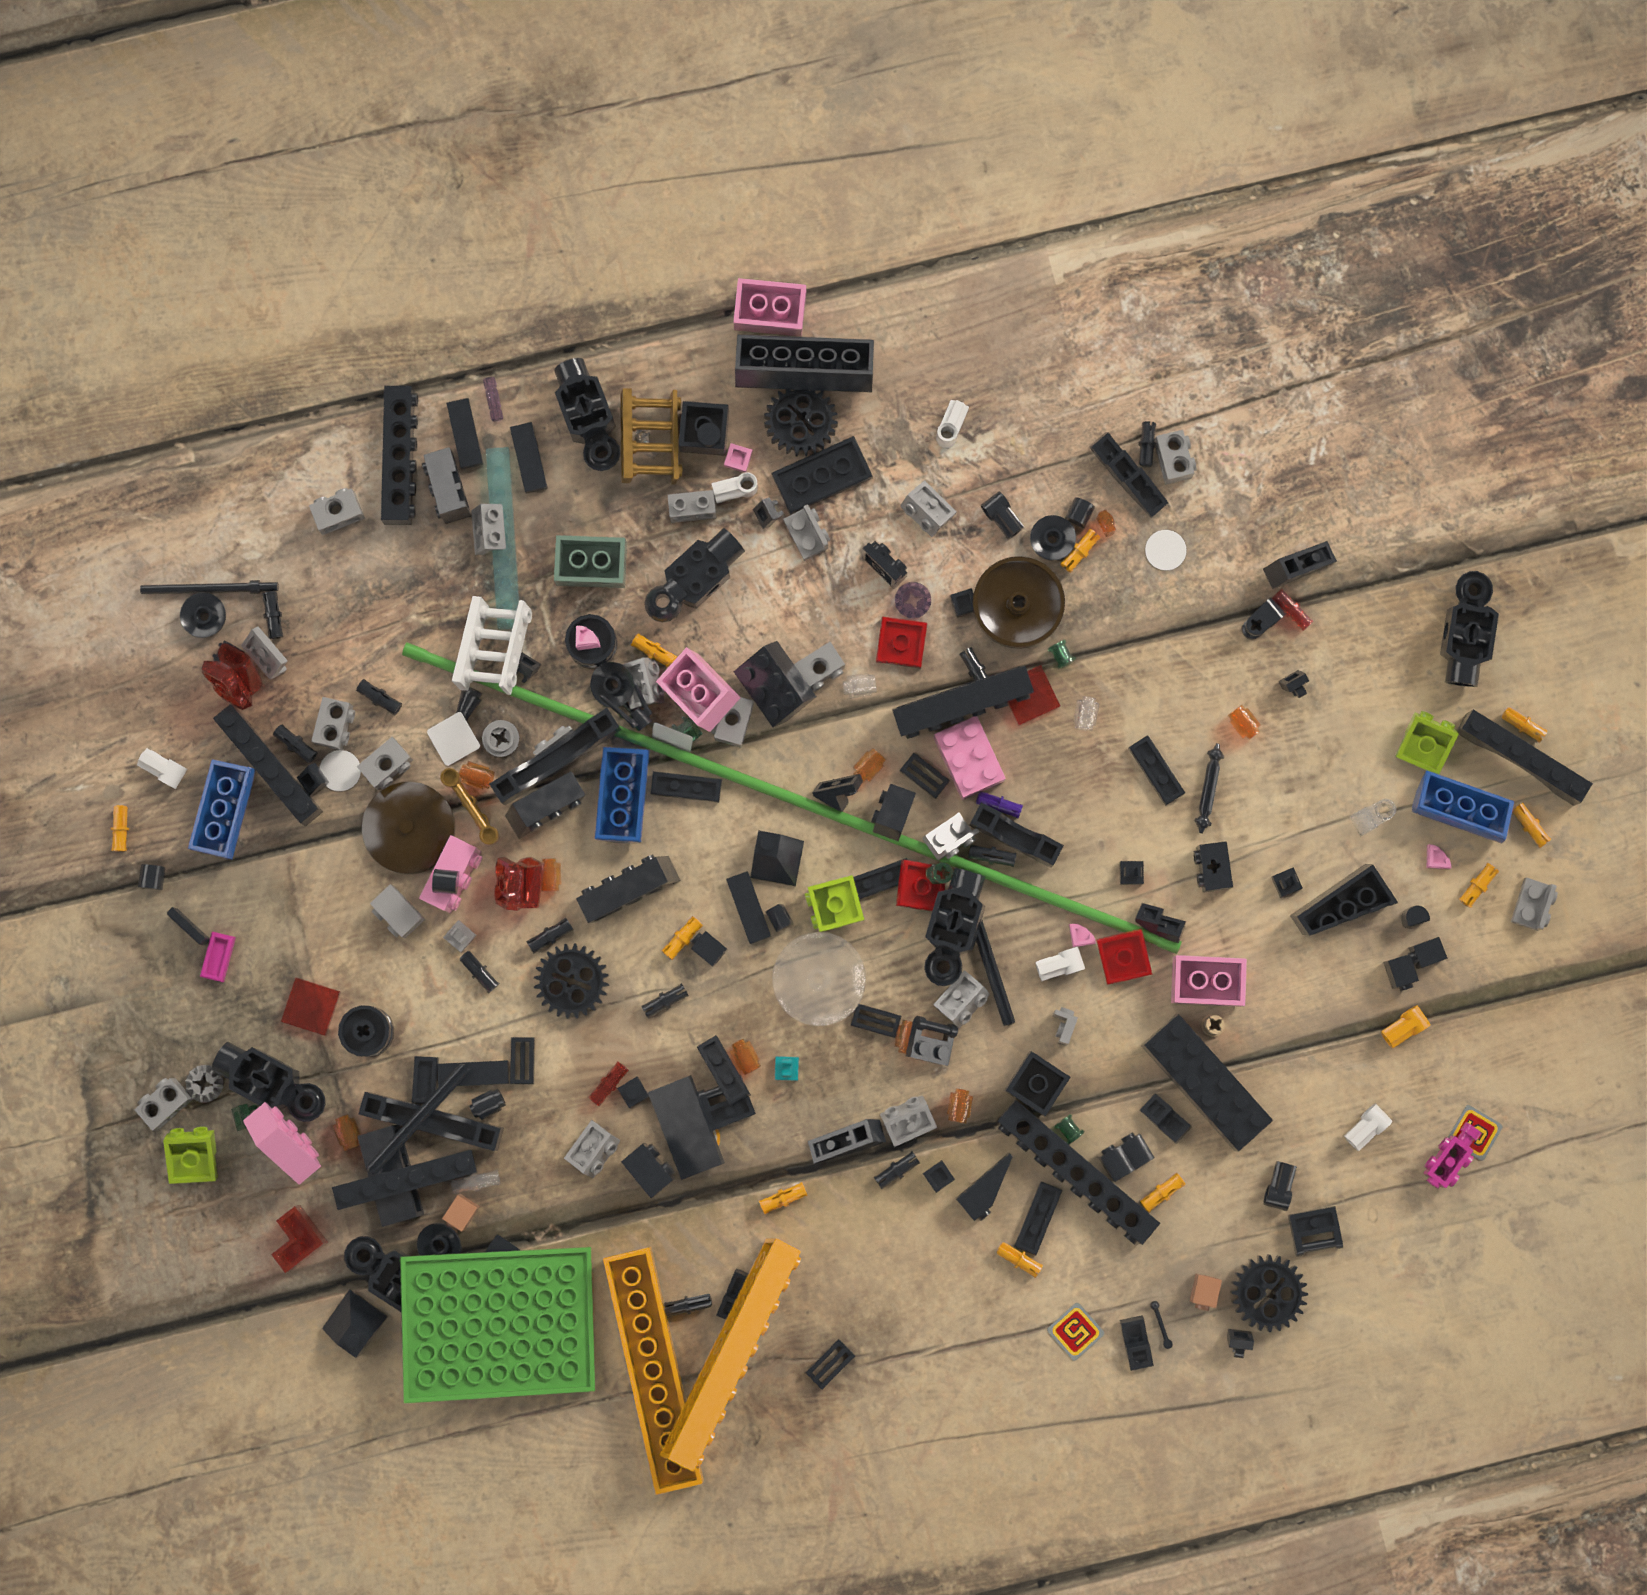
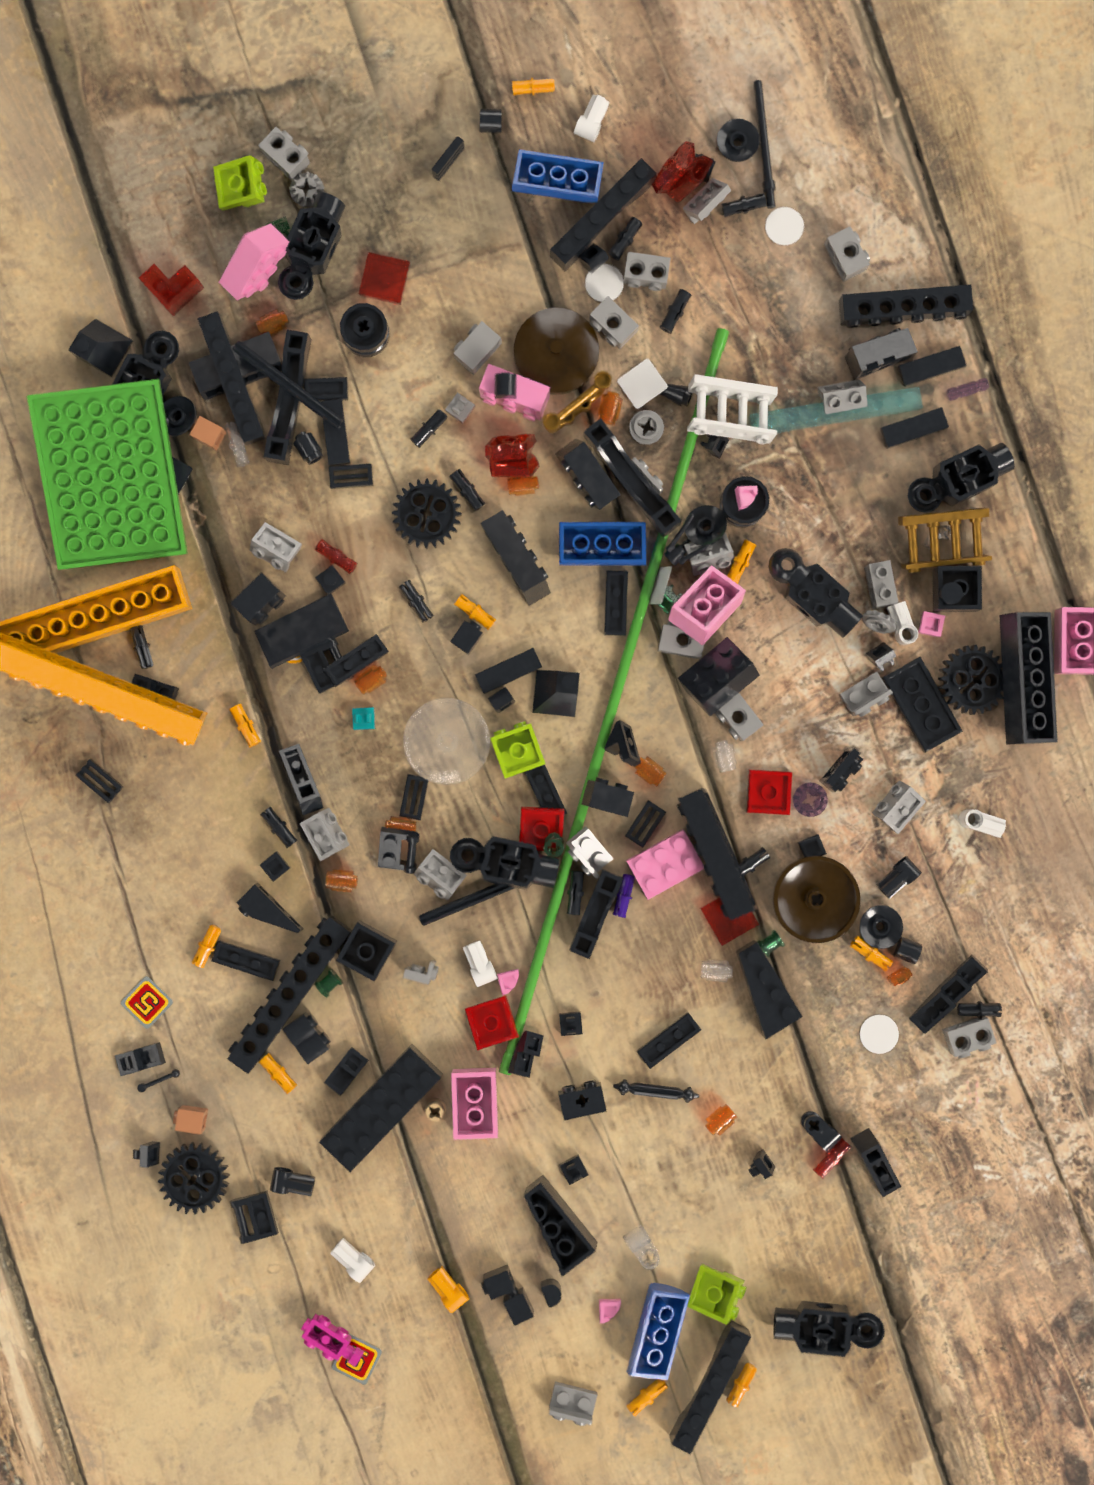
camera: 85 degrees right, 5 degrees up
dark pink tile [200,932,236,982] -> none
sand green brick [554,535,627,588] -> none
light orange pin [1459,863,1499,908] -> none
none -> black wedge [736,940,803,1039]
none -> white sticker [765,207,804,245]
none -> light grey gear [862,610,897,634]

